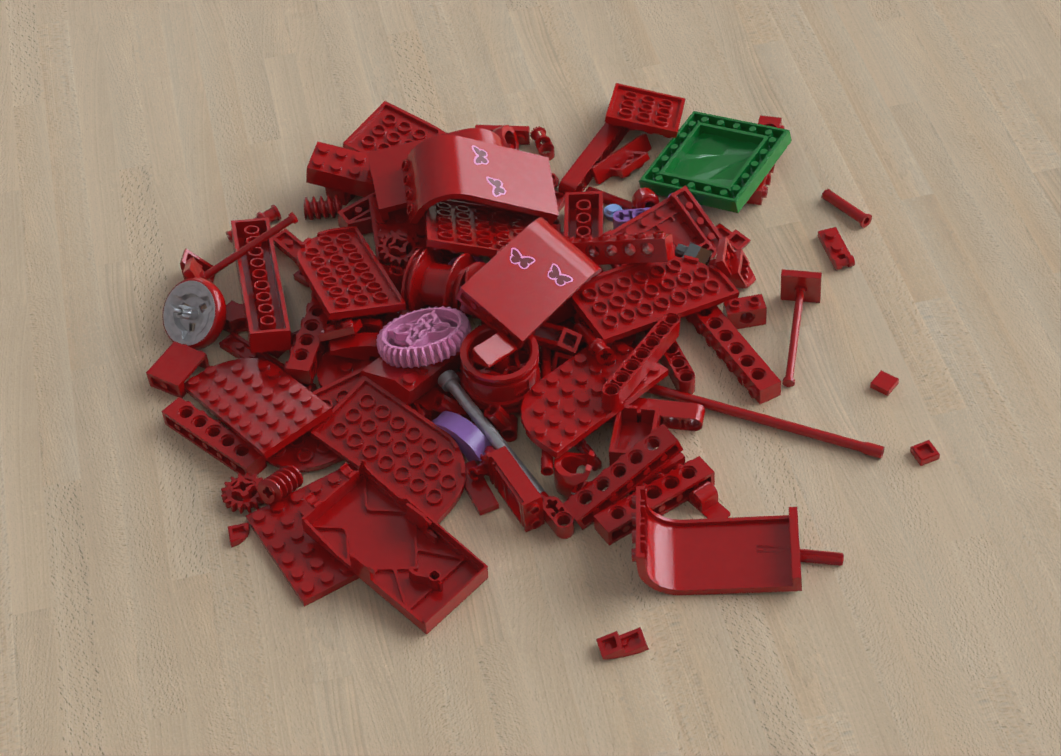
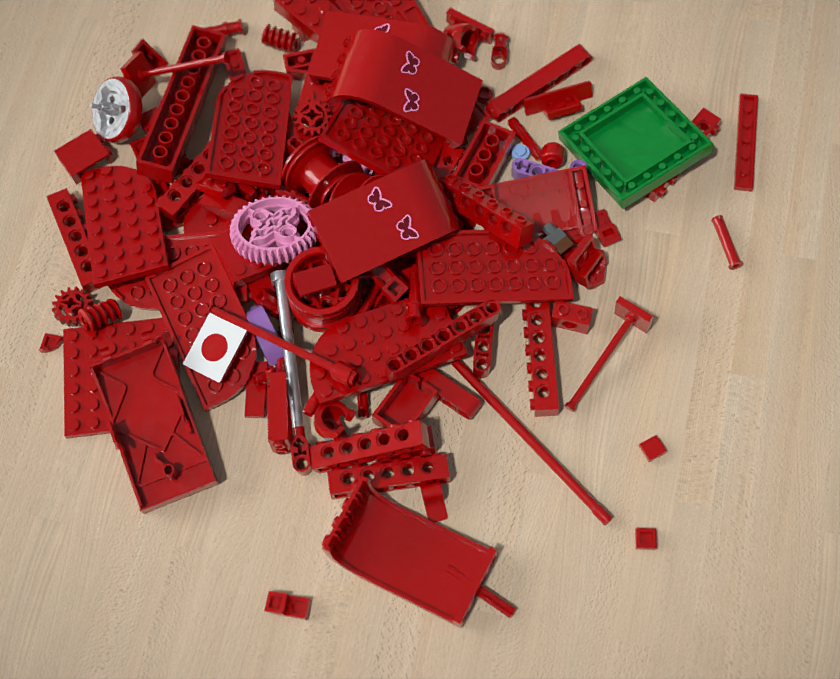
camera: 25 degrees right, 20 degrees up
red piece [484,403,518,442] -> none
red plate [605,83,686,138] -> none
red plate [818,227,855,270] -> none
none -> flag [183,304,361,387]
none -> red tile [734,93,758,192]

